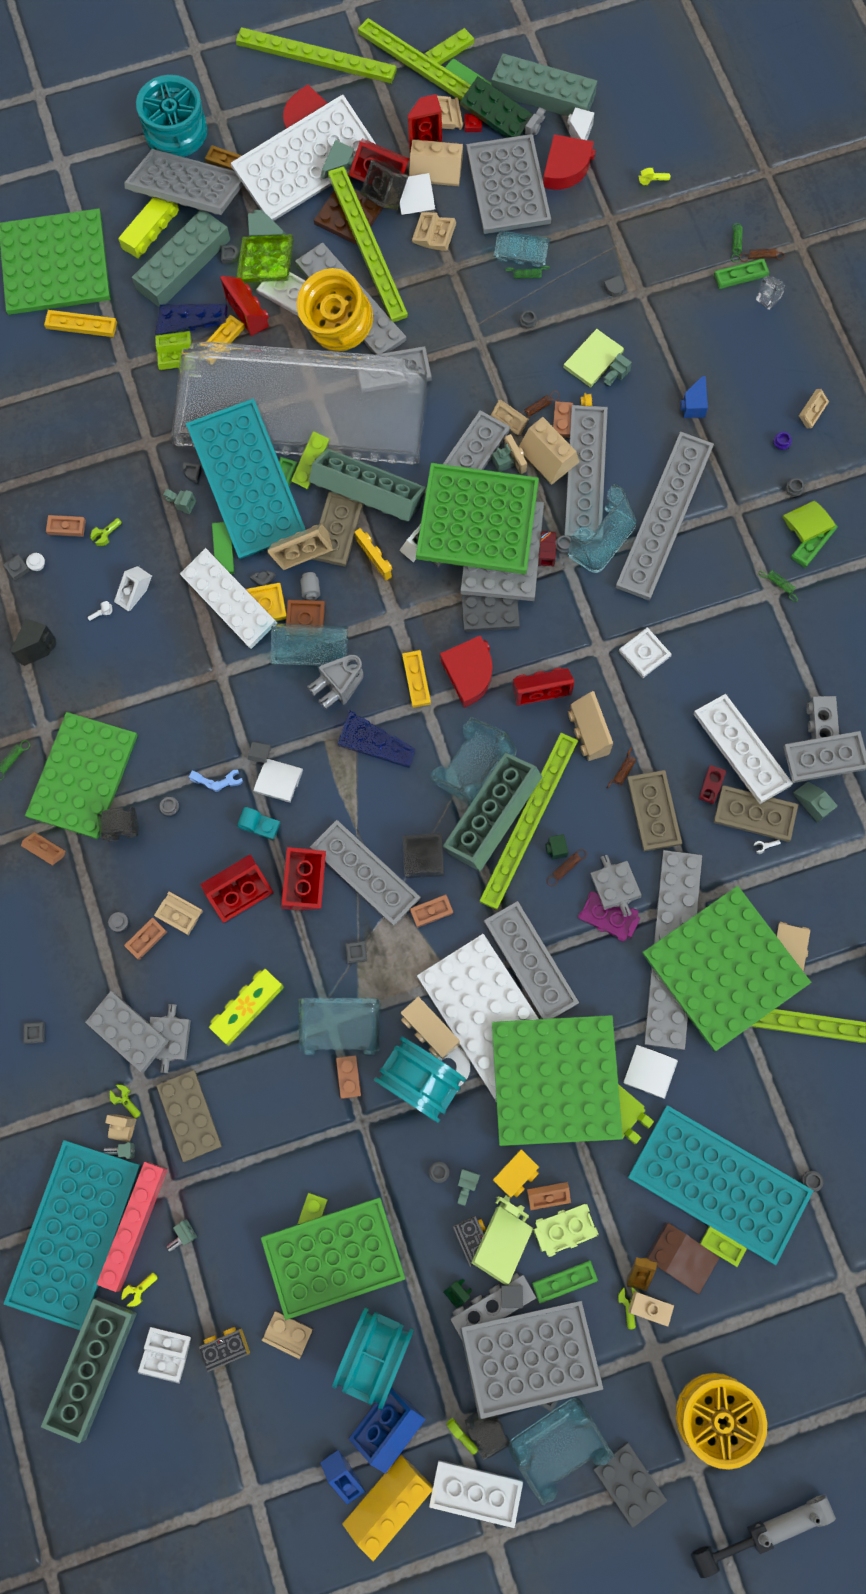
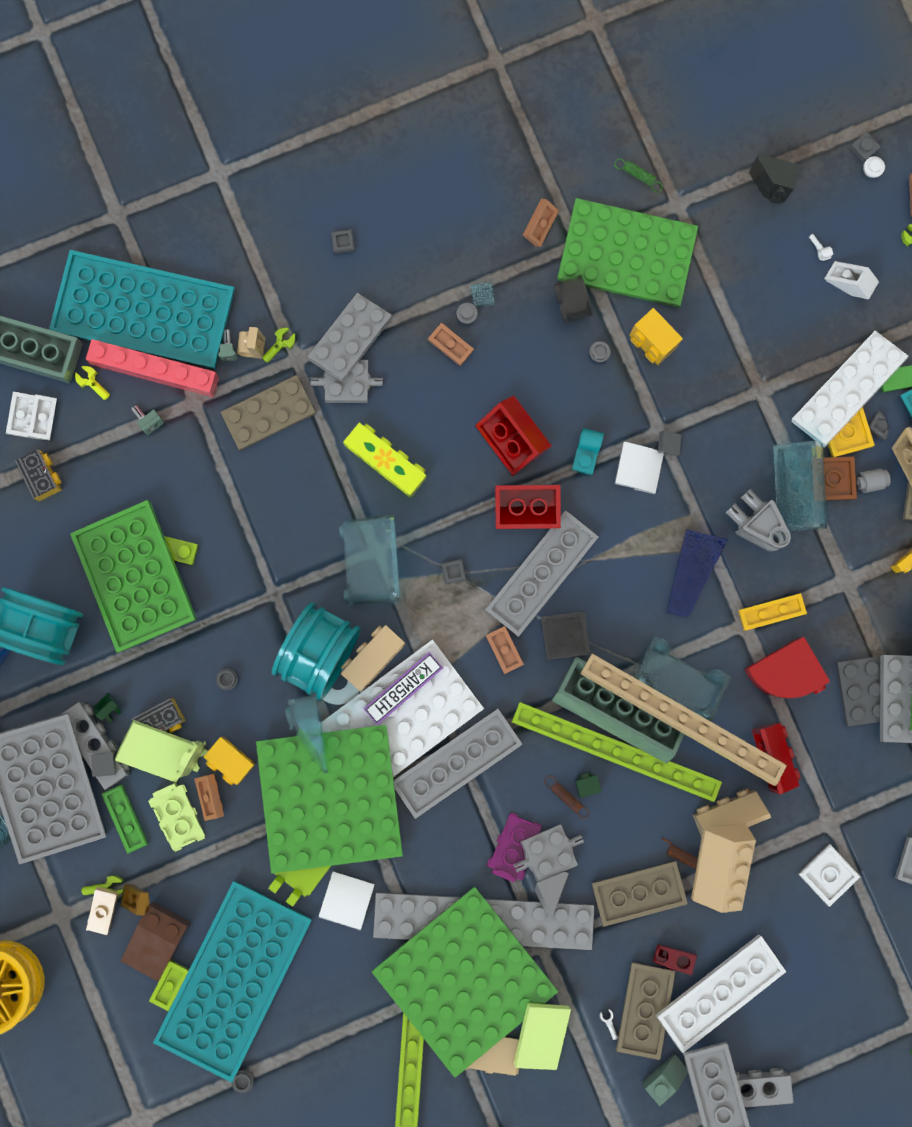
camera: 75 degrees right, 10 degrees up
tan plate [154,892,203,936] -> none
light blue piece [189,770,243,792] -> none
tan plate [262,1311,313,1359] -> none
nougat plate [336,1055,361,1099] -> none
sand green piece [458,1169,480,1206] -> none
none -> clear light blue slope [285,696,328,773]
none -> tile [364,652,443,725]
none -> clear light blue tile [470,282,494,307]
none -> yellowish green tile [513,1003,571,1070]
none -> light grey slope [535,872,569,920]
none -> tan plate [581,654,787,786]
none -> yellow brick [629,308,683,365]
none -> tan slope [691,824,756,913]

